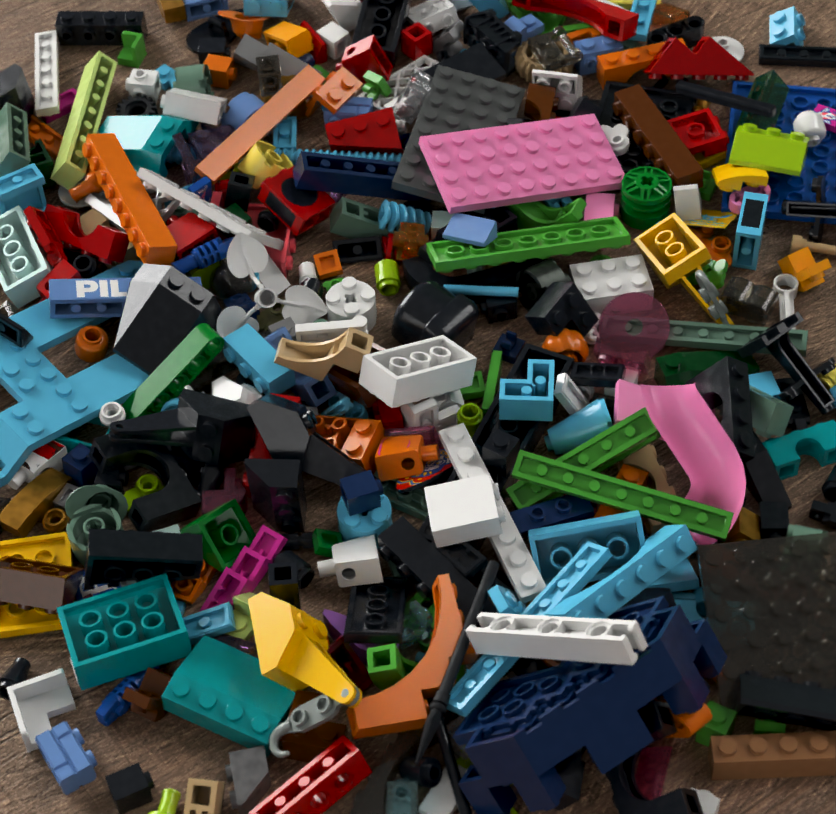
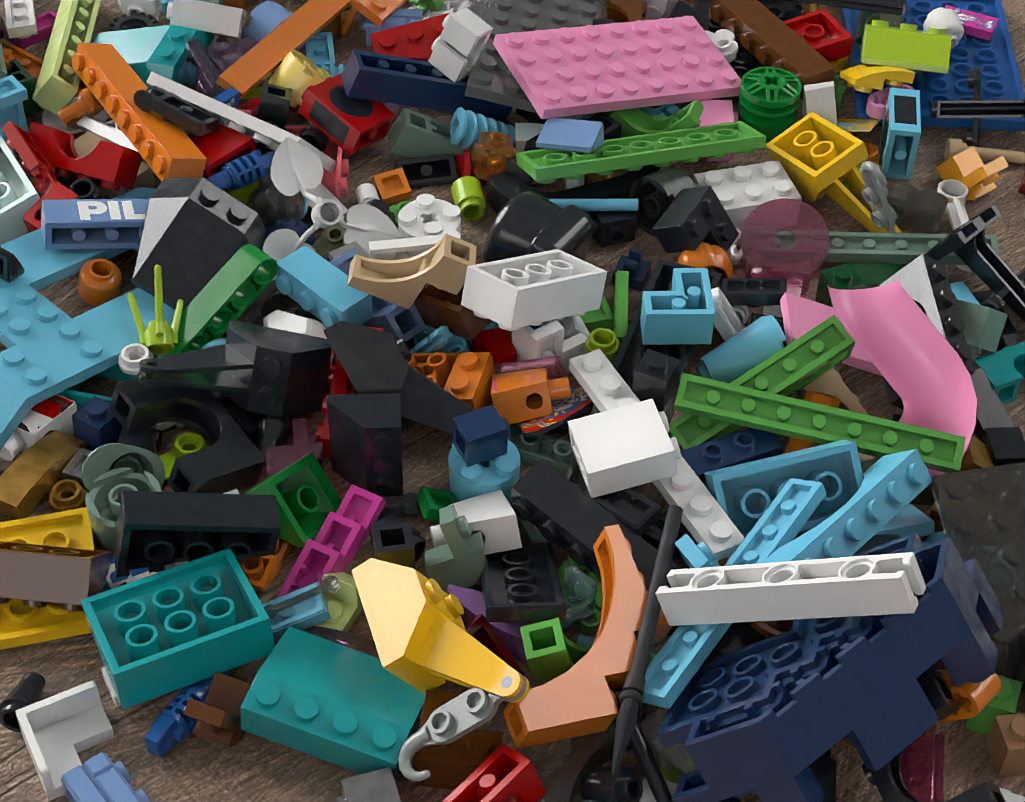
camera: 10 degrees left, 5 degrees down
none -> lime plant [127,265,184,355]
none -> black hinge [133,85,221,136]
none -> clear smoke hinge [264,576,340,620]
none -> sand green brick [425,504,485,593]
none -> white piece [428,7,493,83]

